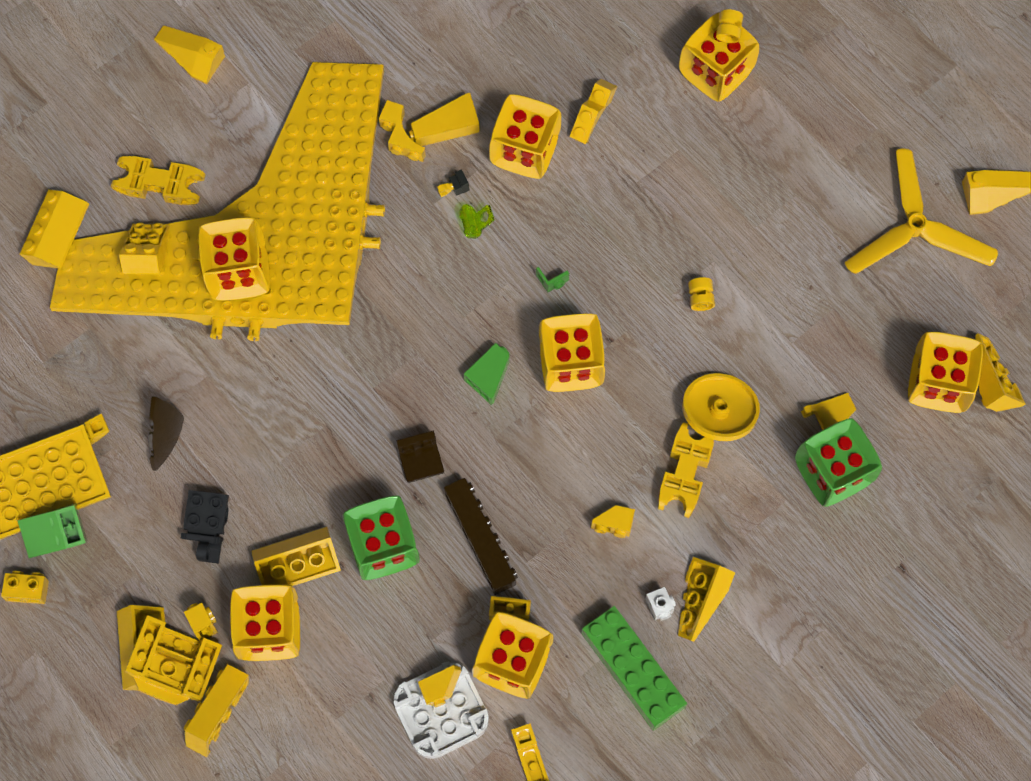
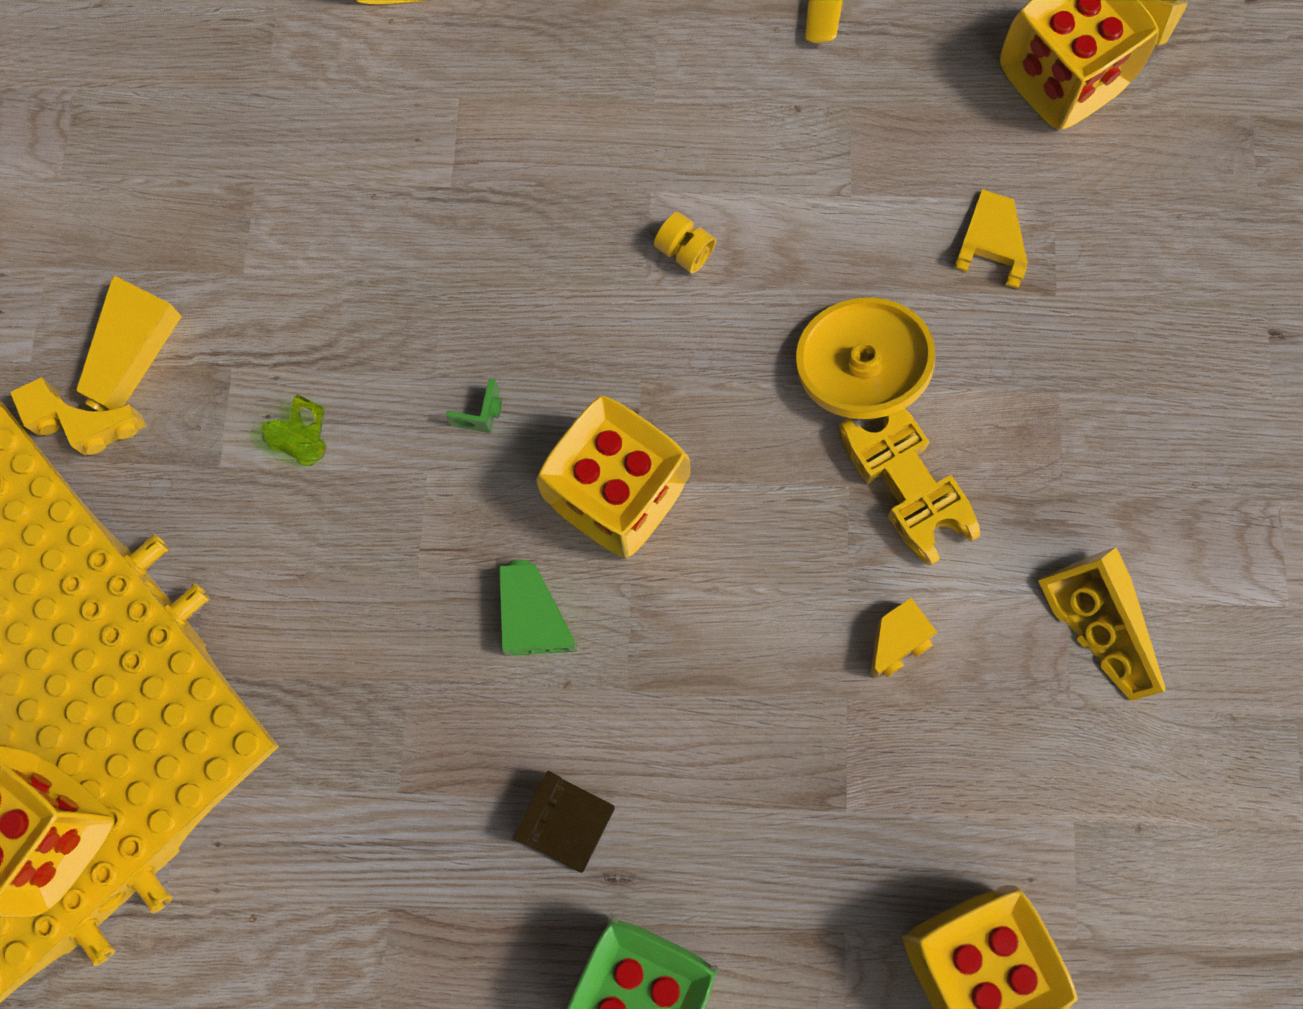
camera: 40 degrees left, 5 degrees up
pearl dark grey piece [437,169,470,197] -> none
dark brown brick [444,478,518,595] -> none
yellow piece [489,94,561,179] -> none
yellow brick [489,596,531,621] -> none
yellow arch [569,79,617,144] -> none
bright green brick [581,606,687,731] -> none
white brick [645,587,676,621] -> none
bright green piece [795,418,882,507] -> none

